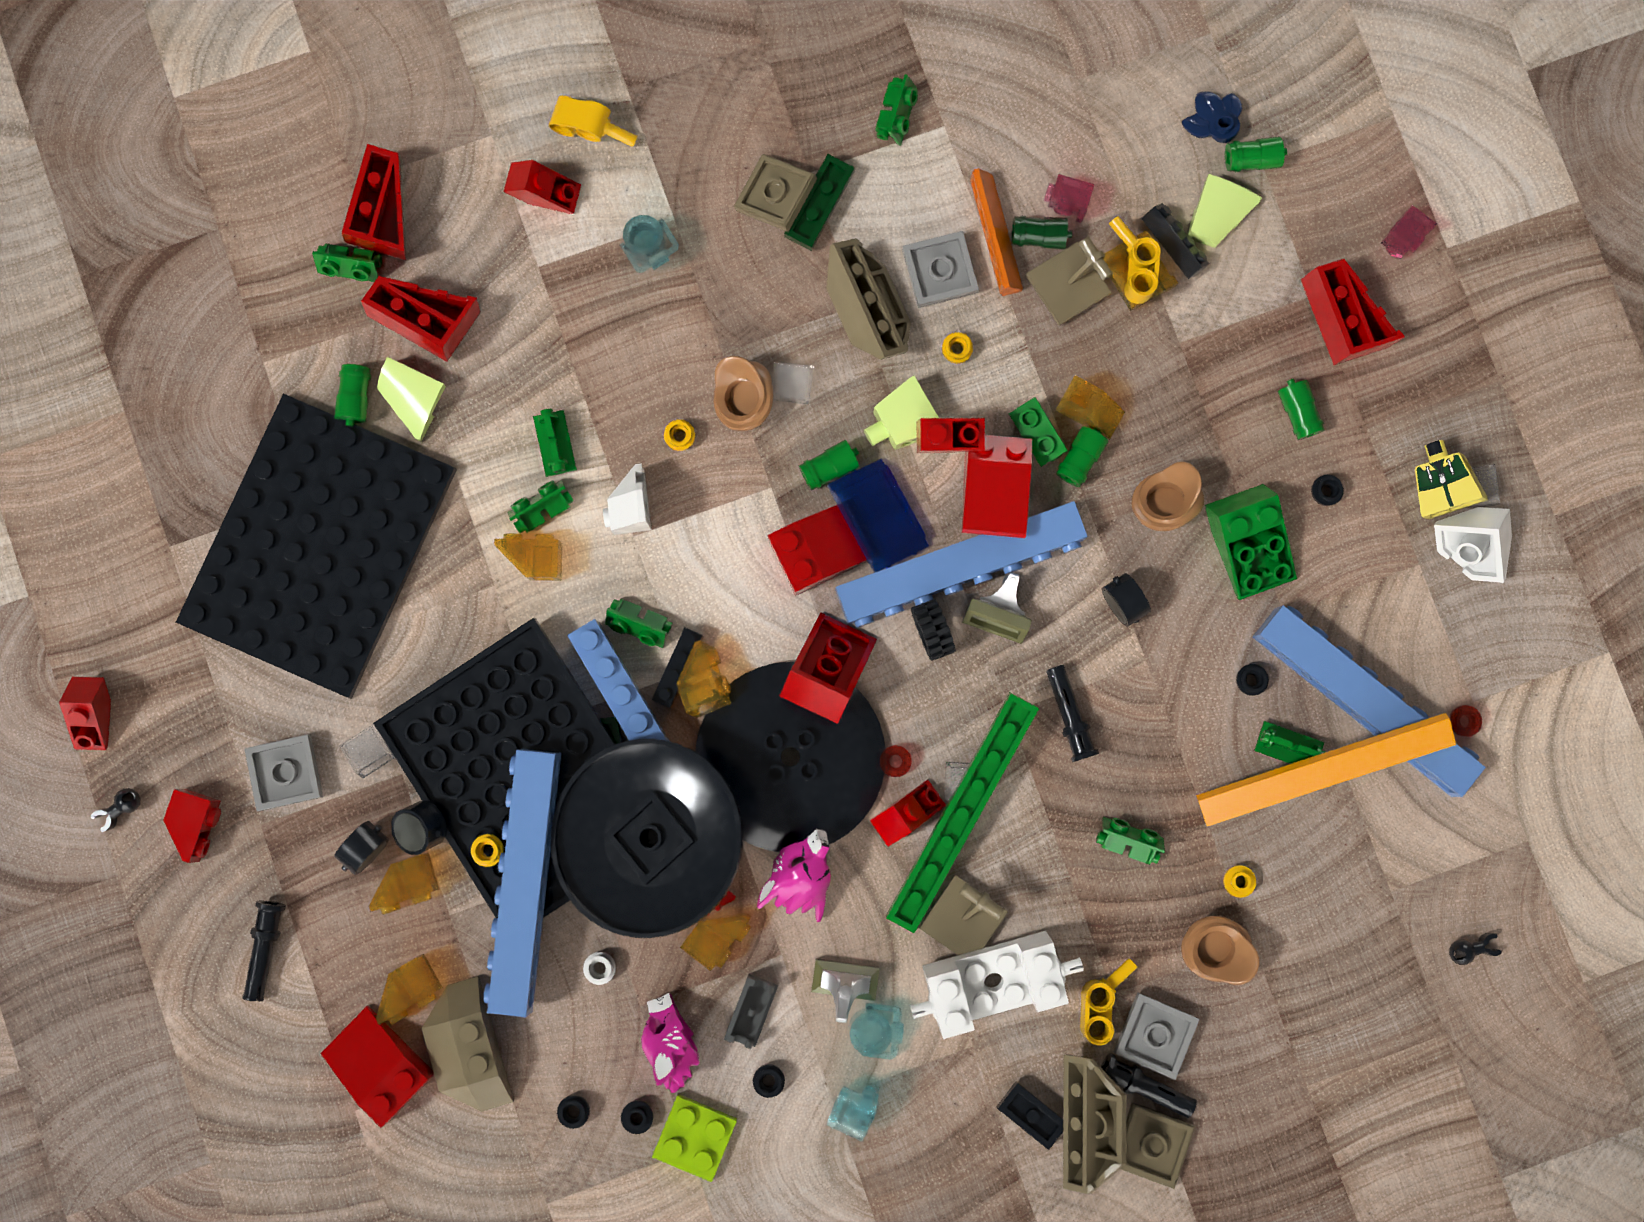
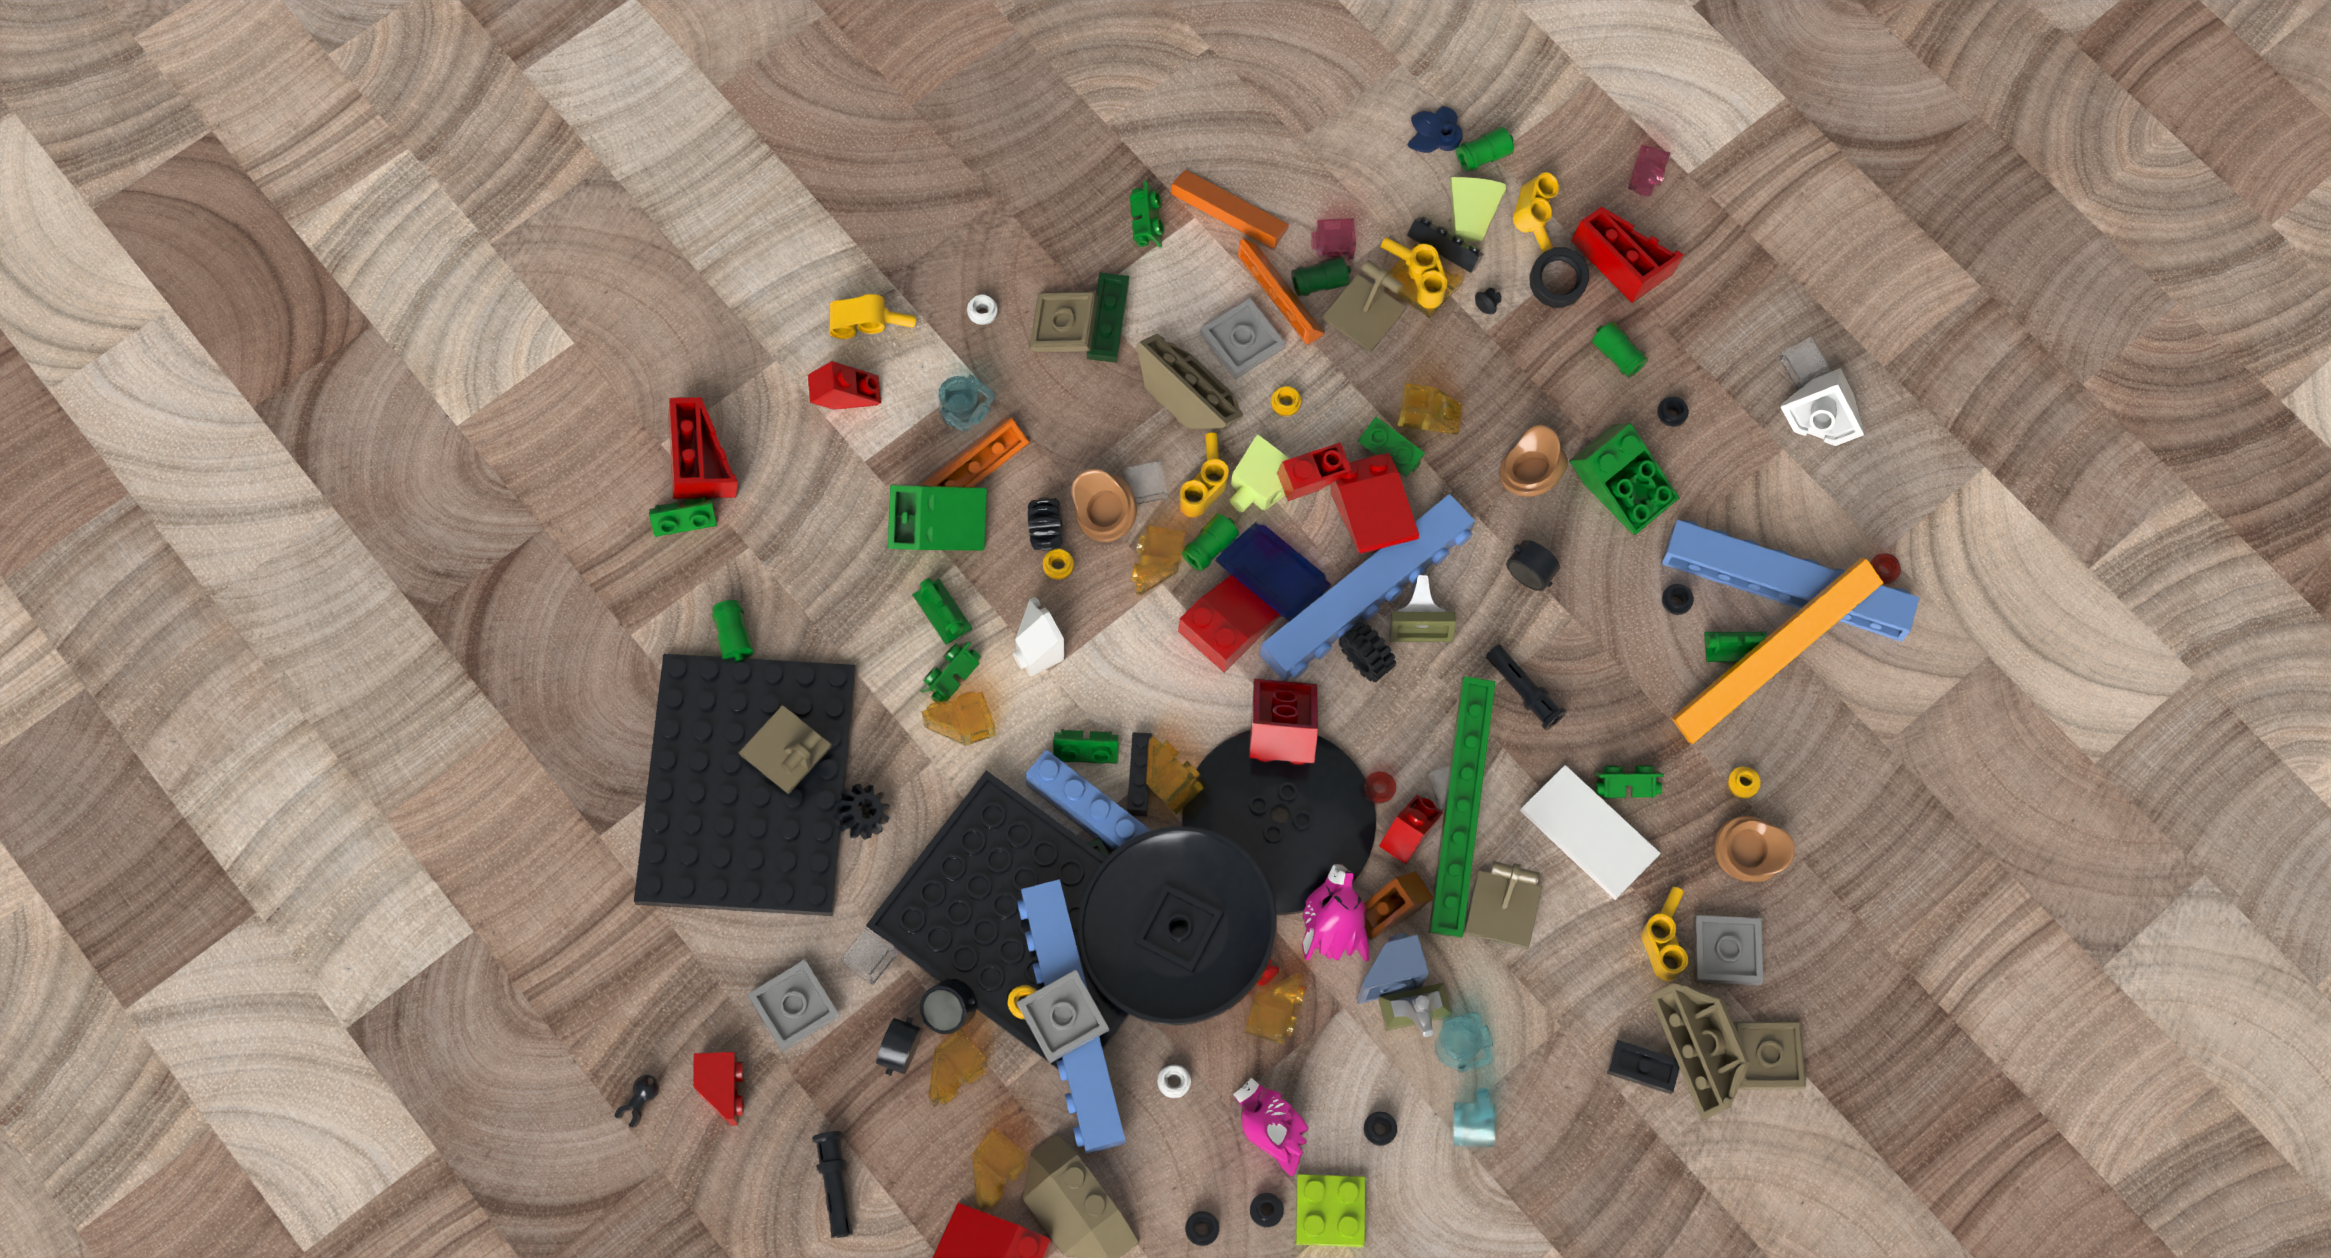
camera: 20 degrees left, 15 degrees down
red slope [59,676,111,750] -> none
red wedge [361,276,481,362] -> none
yellowish green slope [377,357,446,442] -> none
dark grey hinge [724,974,778,1049] -> none
white brick [910,931,1084,1039] -> none
green piece [1056,426,1109,487] -> none
black pin [1101,1053,1197,1118] -> none
light yellow torso [1415,440,1488,520] -> none
black arm [1449,933,1502,965] -> none
none -> dark tan plate [739,705,832,794]
none -> black gear [834,784,890,840]
none -> green slope [887,483,987,551]
none -> orange slope [921,418,1030,487]
none -> white plate [967,295,998,325]
none -> light grey plate [1016,970,1109,1064]
none -> black gear [1027,497,1064,551]
none -> clear yellow slope [1131,525,1185,595]
none -> orange slope [1171,170,1289,249]
none -> yellow beam [1179,432,1229,518]
none -> sand blue slope [1357,933,1429,1004]
none -> dark orange slope [1364,871,1434,940]
none -> black piece [1475,288,1501,314]
none -> yellow beam [1513,172,1559,253]
none -> white tile [1520,765,1661,900]
none -> black tyre [1529,247,1589,308]

